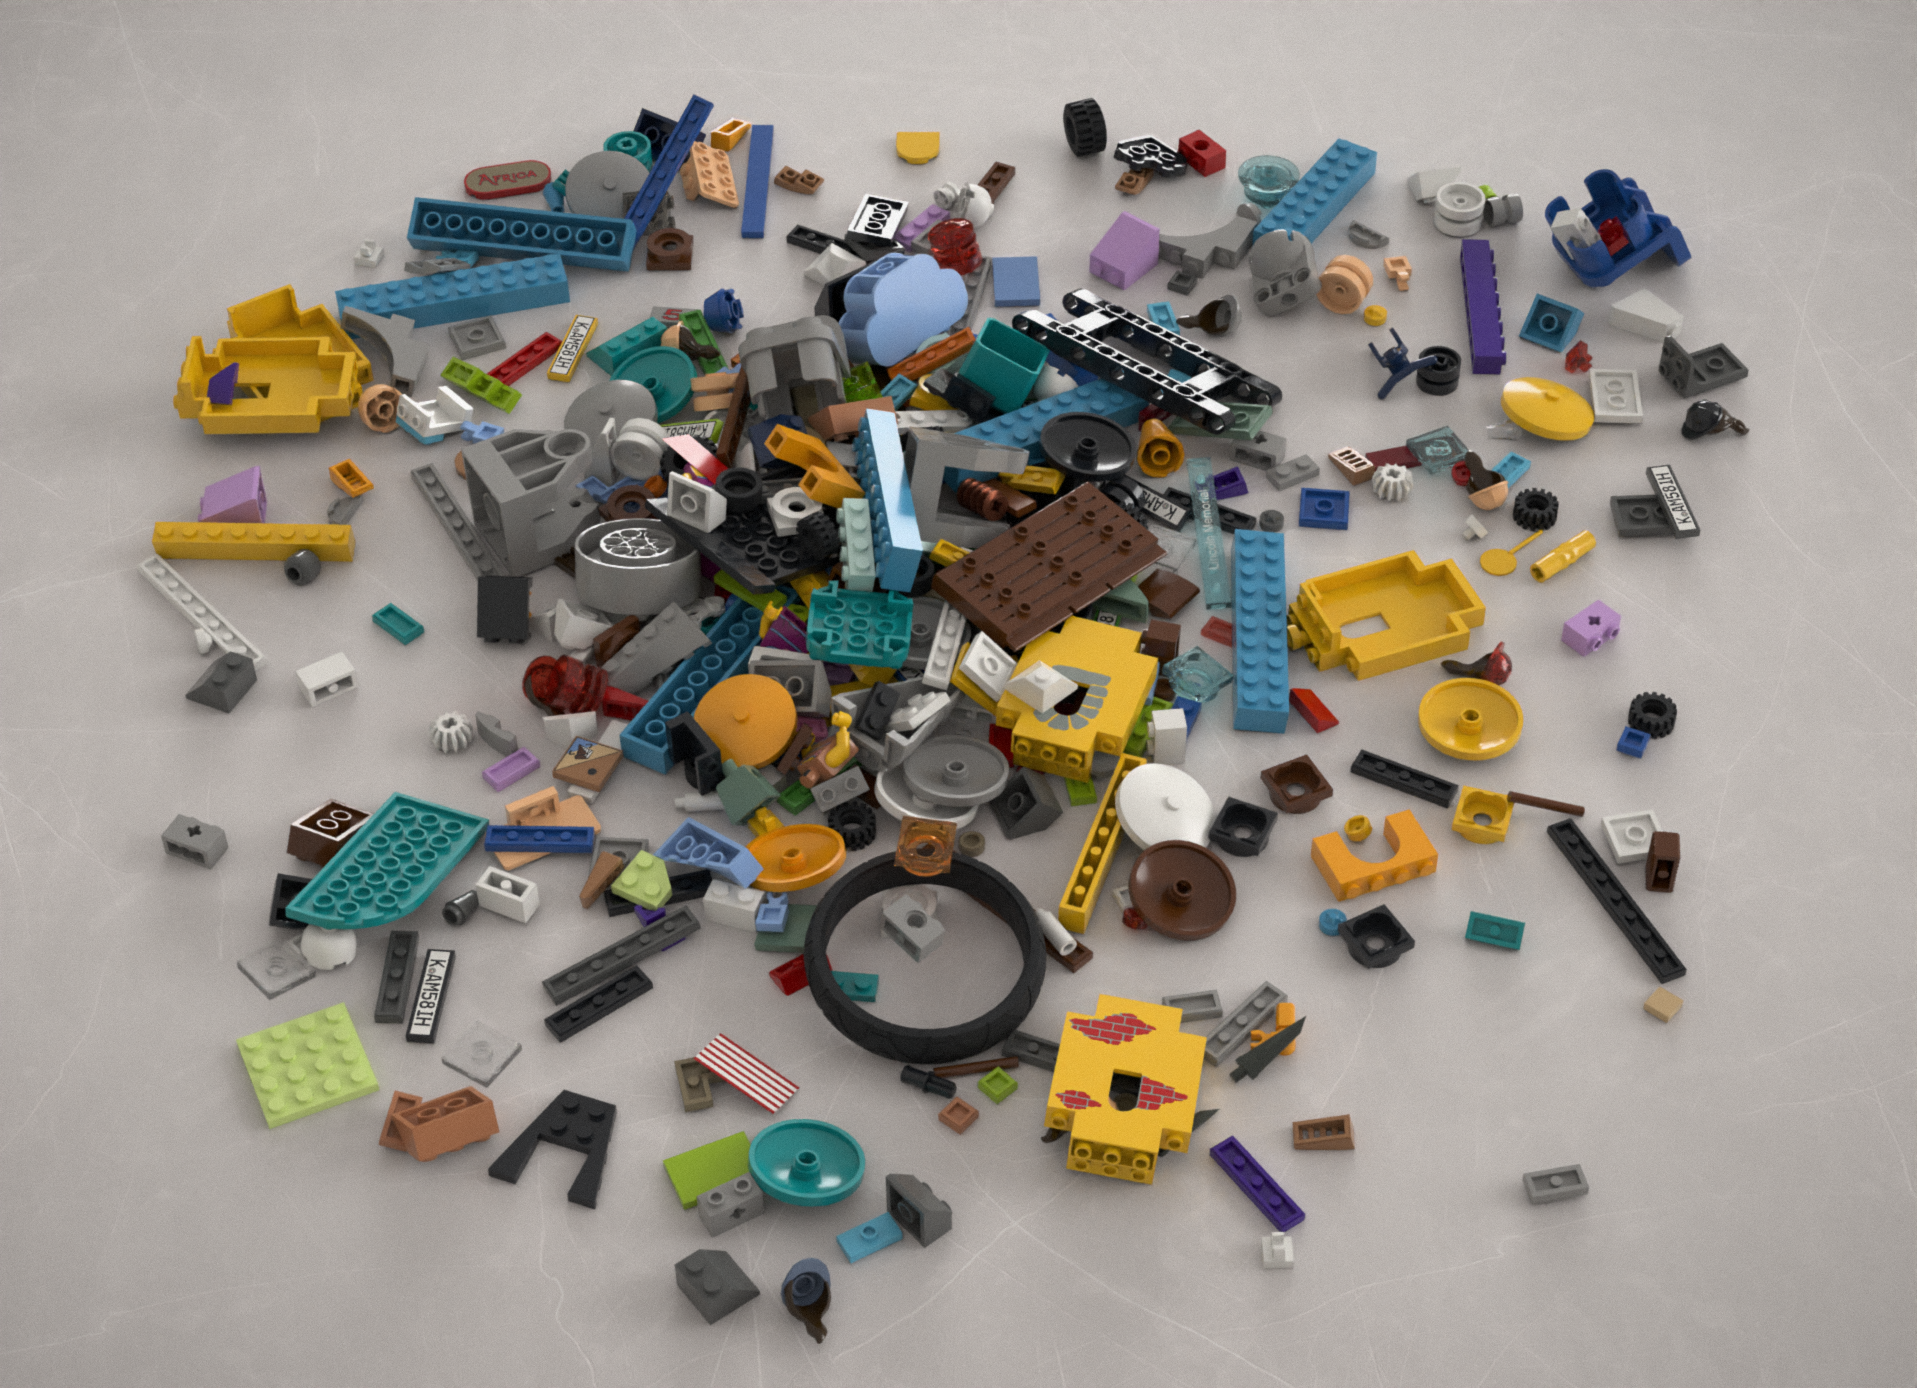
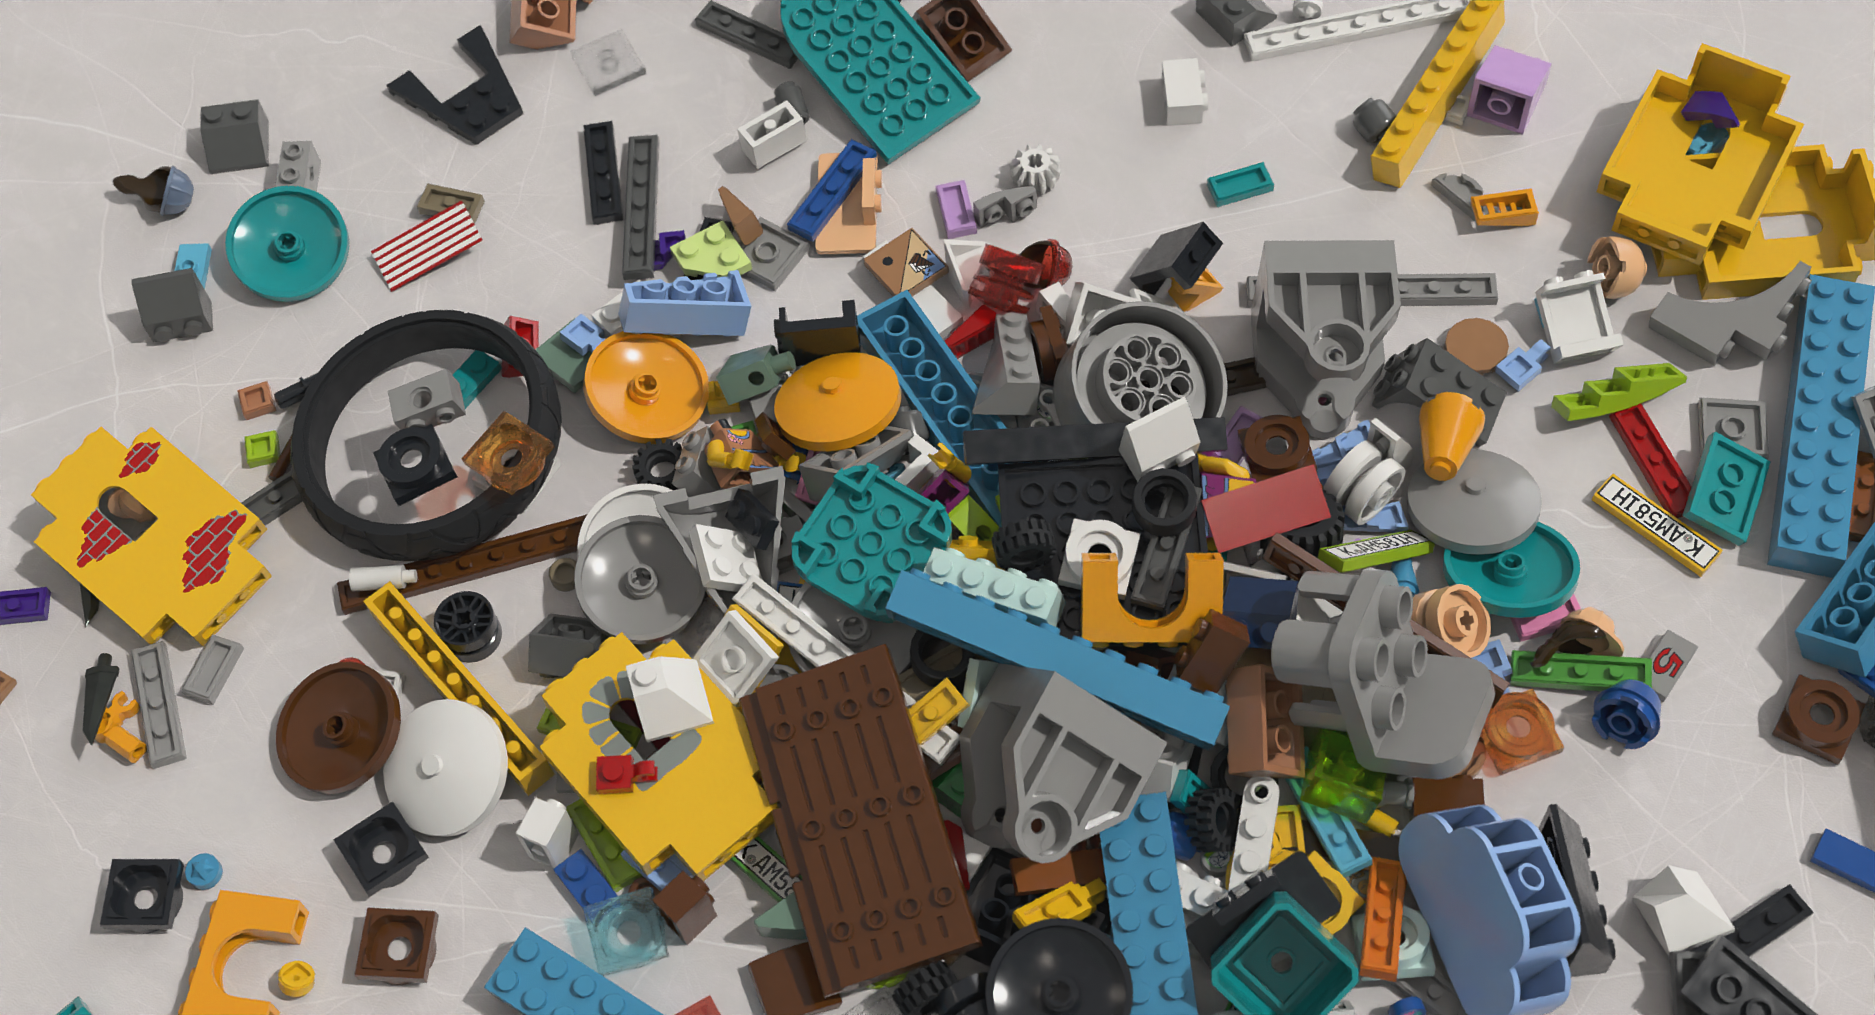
camera: 125 degrees right, 15 degrees up
tile [405,949,456,1044] -> none
teal slope [586,317,667,376] -> none
lime tile [663,1131,751,1210] -> none
none -> black piece [373,424,458,506]
none -> black wheel [434,591,502,663]
none -> red plate [596,755,658,794]
none -> reddish brown brick [1174,609,1250,694]
none -> light orange cone [1419,392,1485,481]
none -> teal plate [1682,432,1771,546]

